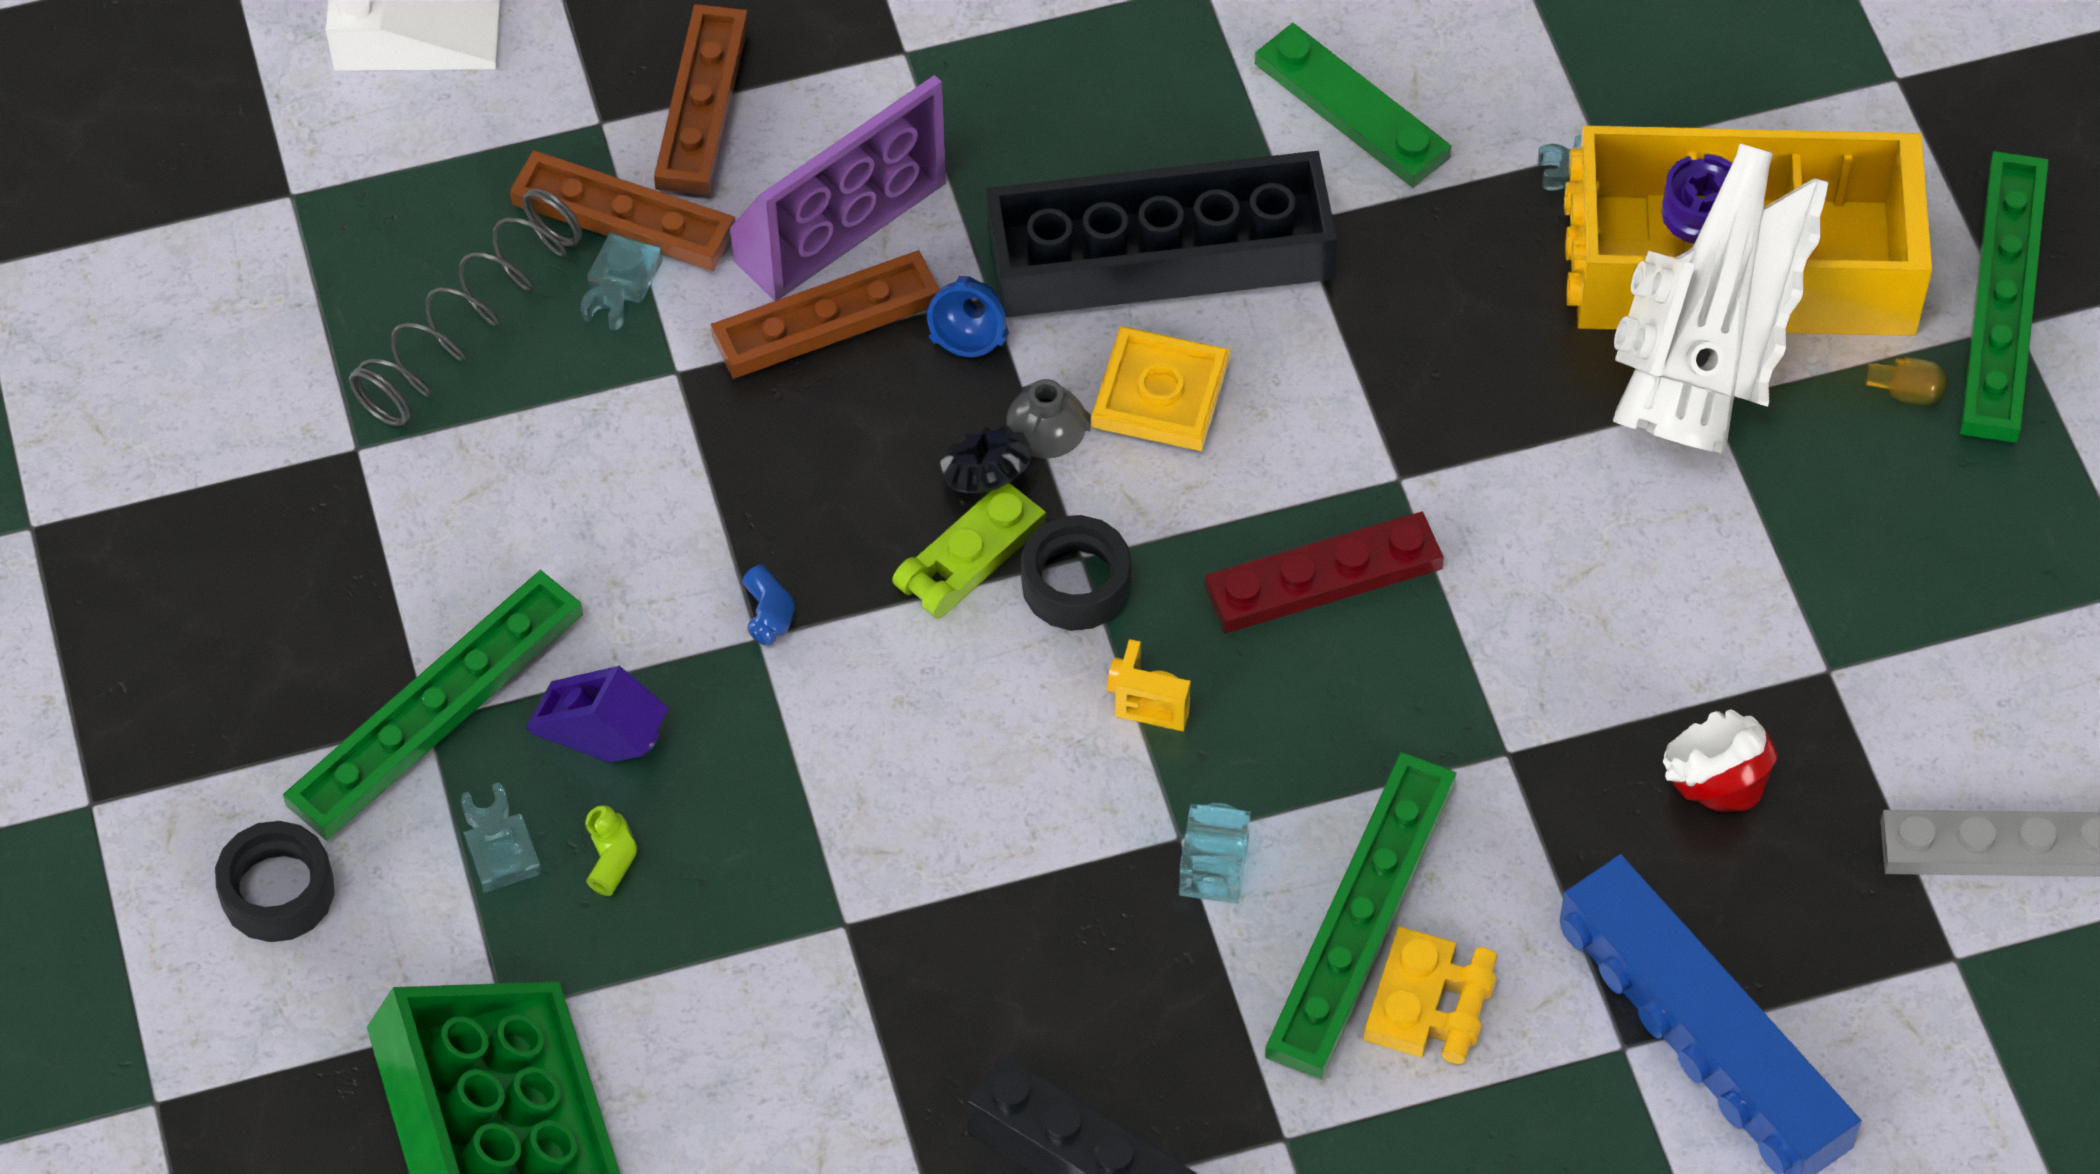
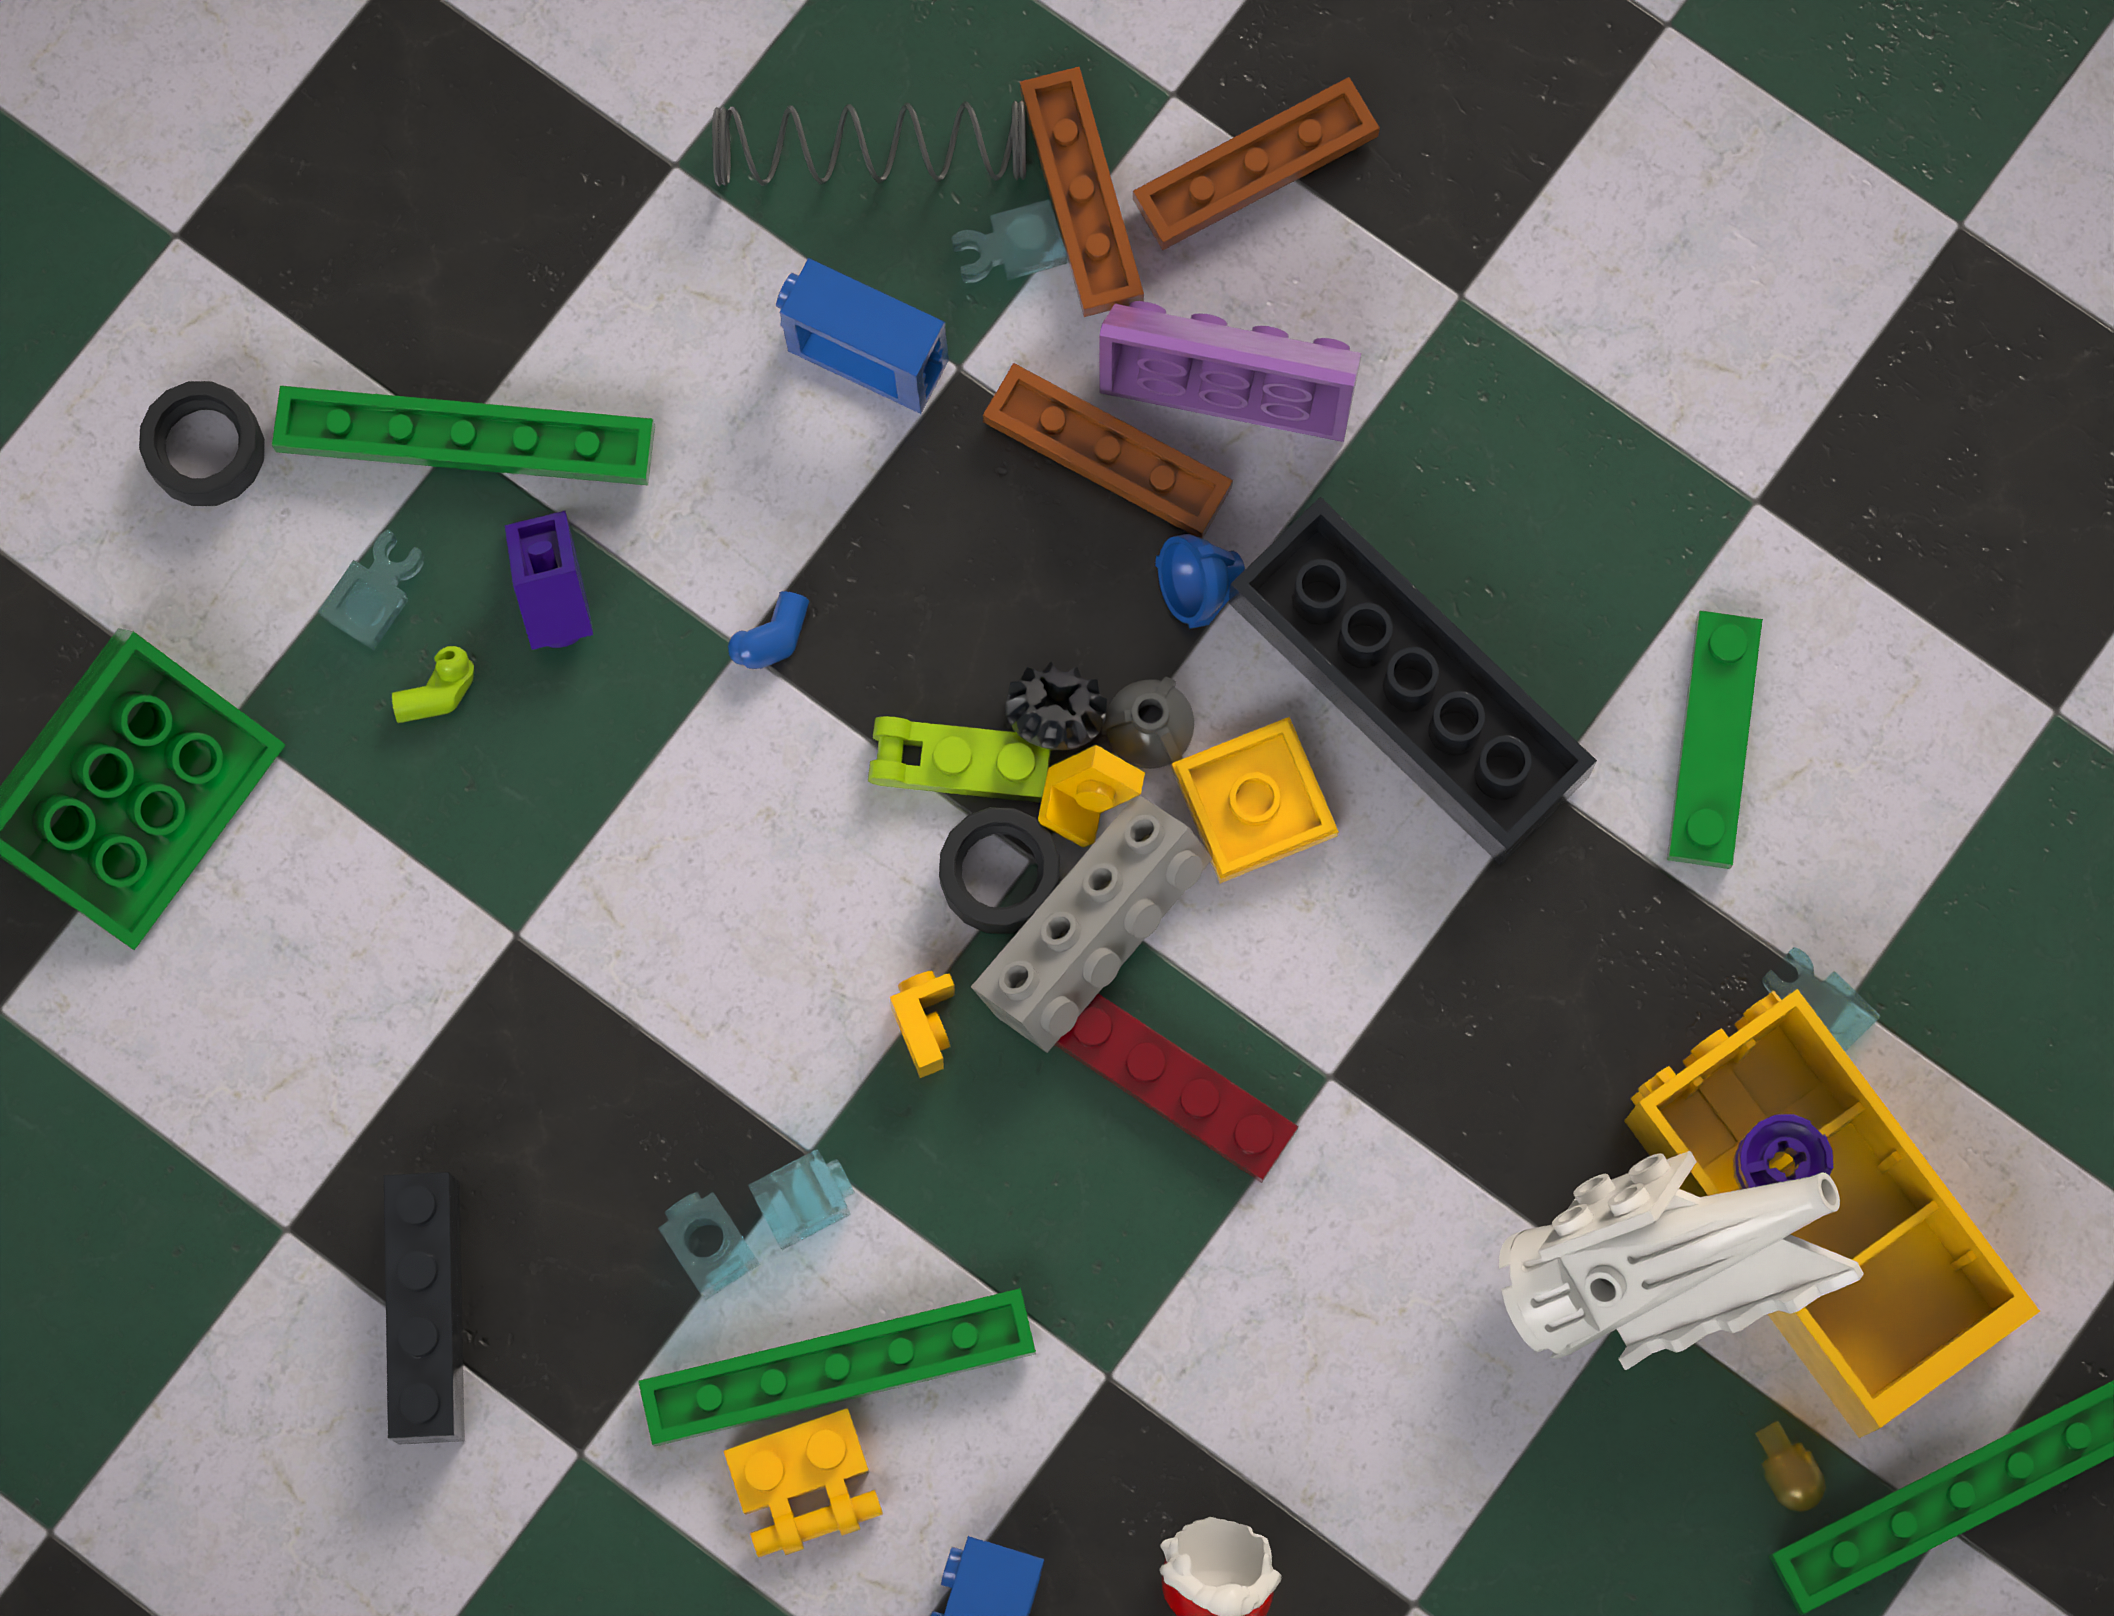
camera: 55 degrees right, 20 degrees up
none -> clear light blue brick [658,1192,760,1300]
none -> blue window [776,258,949,414]
none -> light grey brick [971,795,1212,1053]
none -> yellow bracket [1038,745,1145,848]

